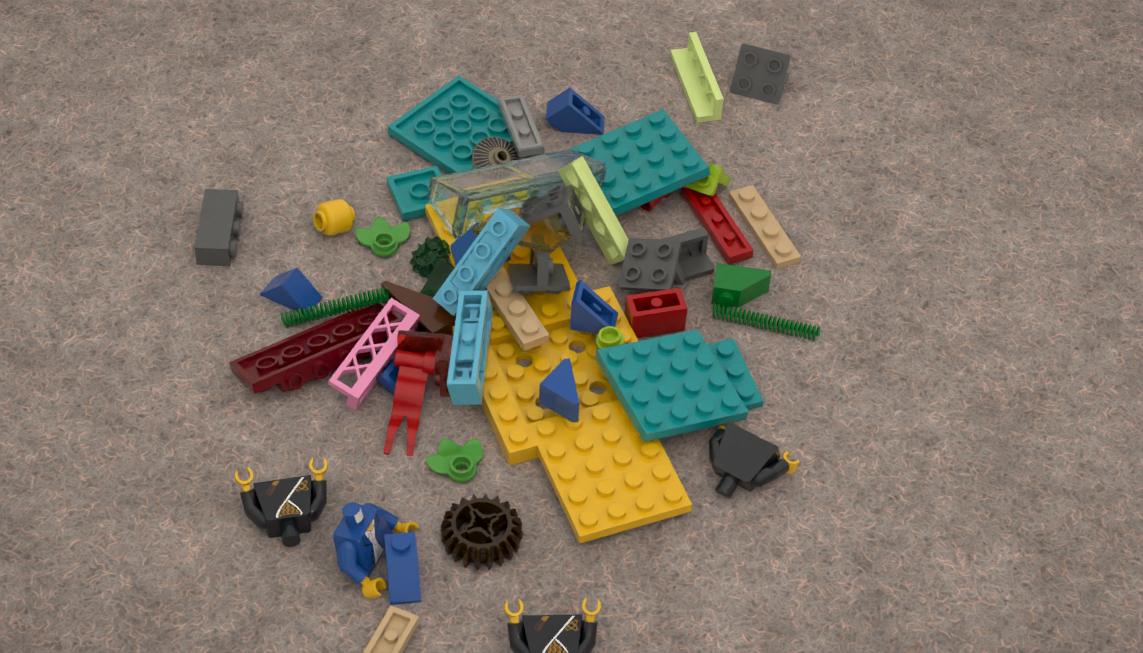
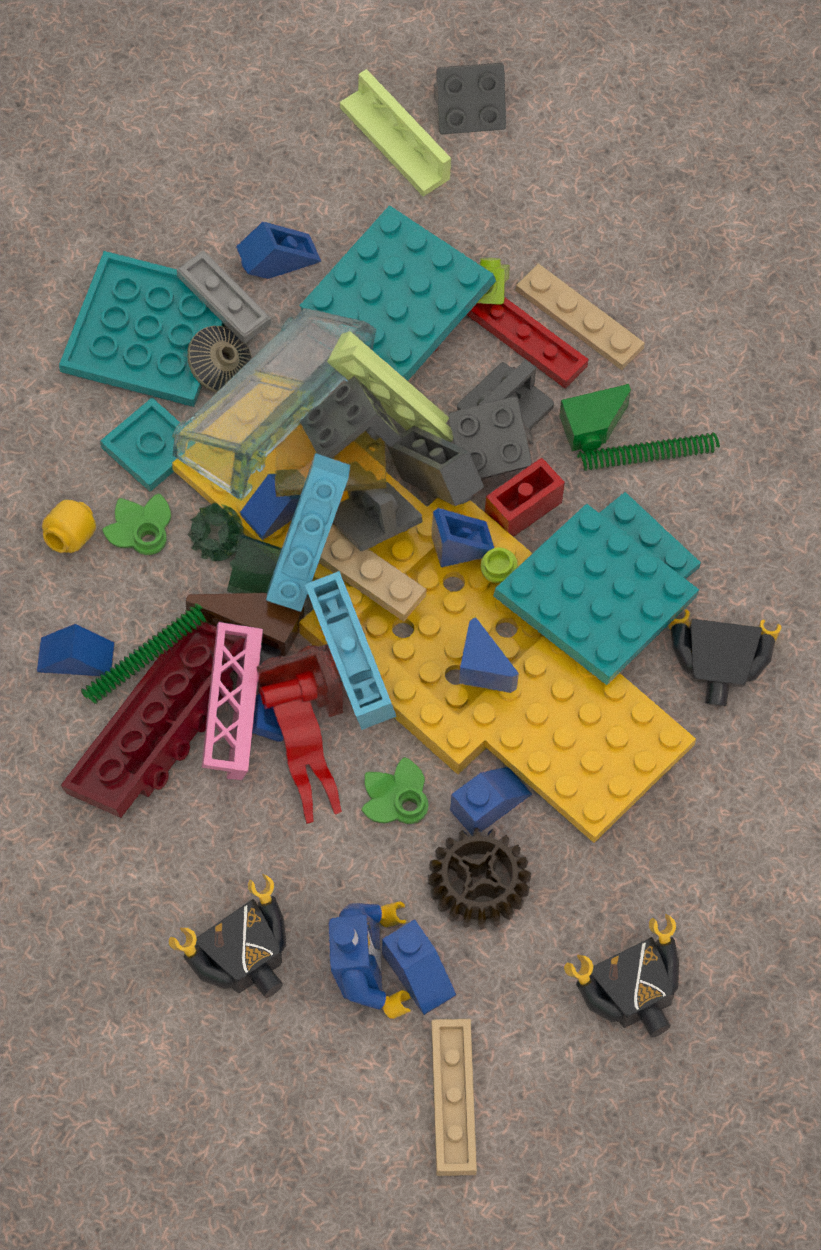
camera: 25 degrees left, 15 degrees up
none -> dark grey brick [386,426,484,506]
none -> blue slope [450,767,532,836]

